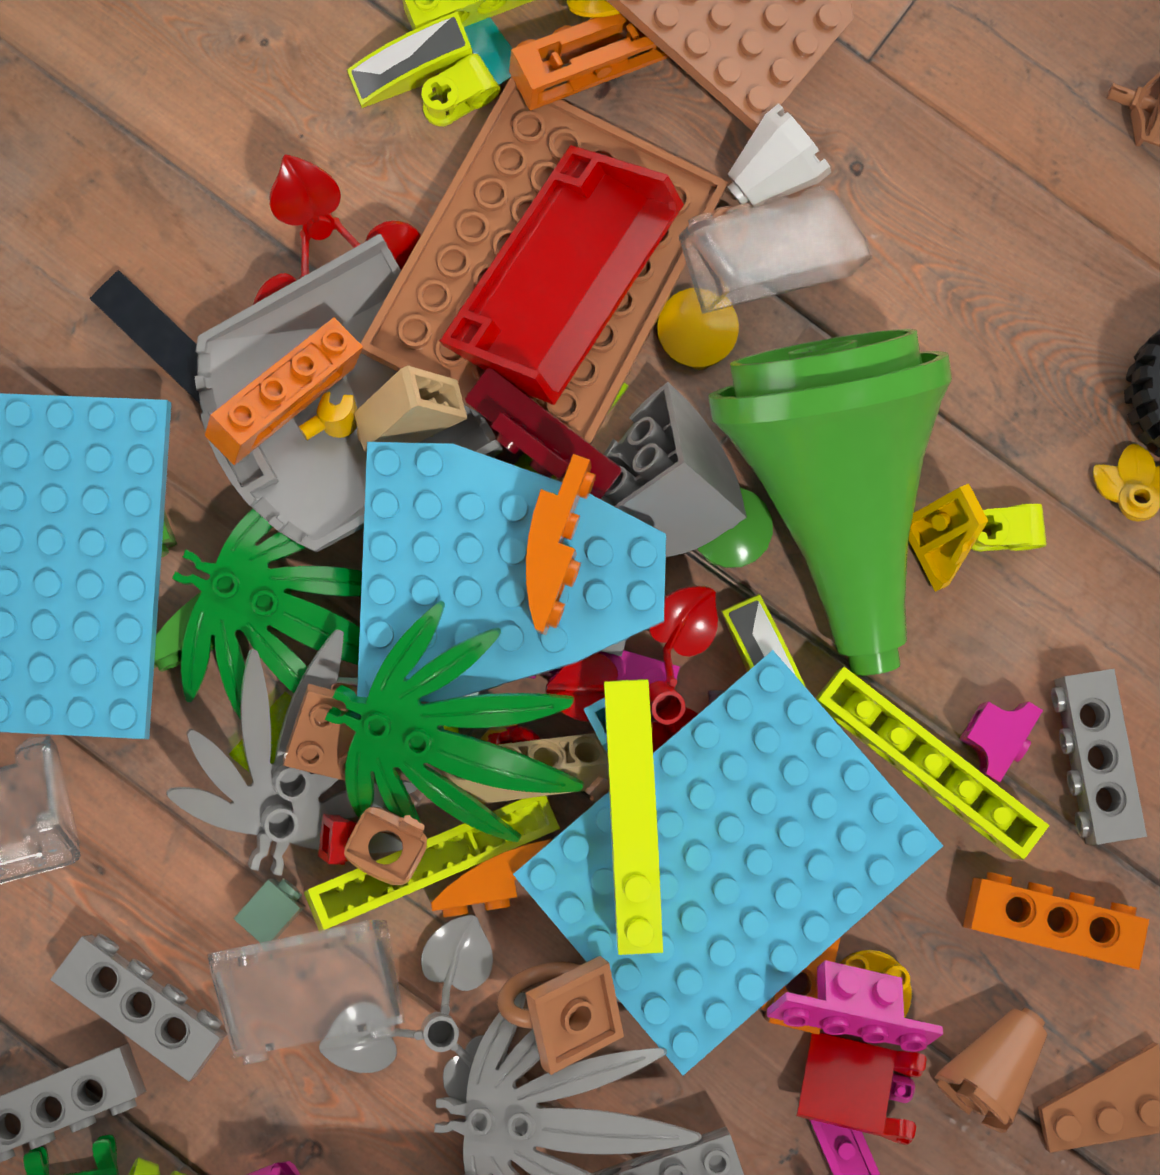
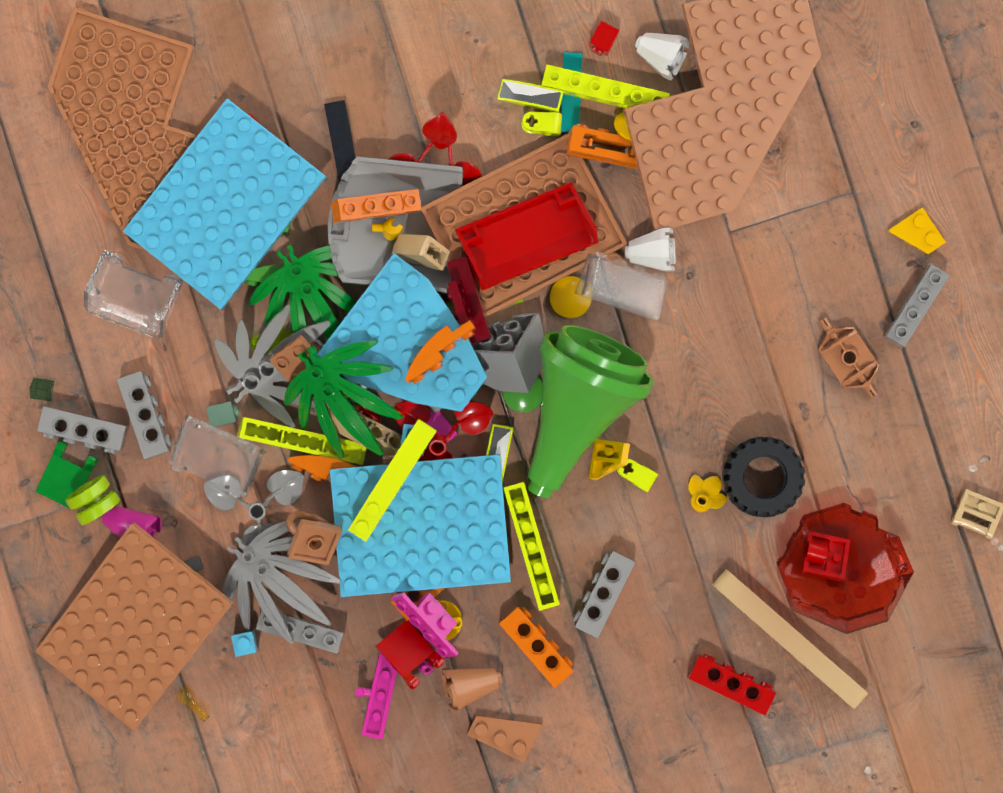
camera: 45 degrees right, 5 degrees up
red tile [318,814,358,865] -> none
nougat piece [344,806,427,885] -> none
dark pink brick [959,701,1043,783] -> none

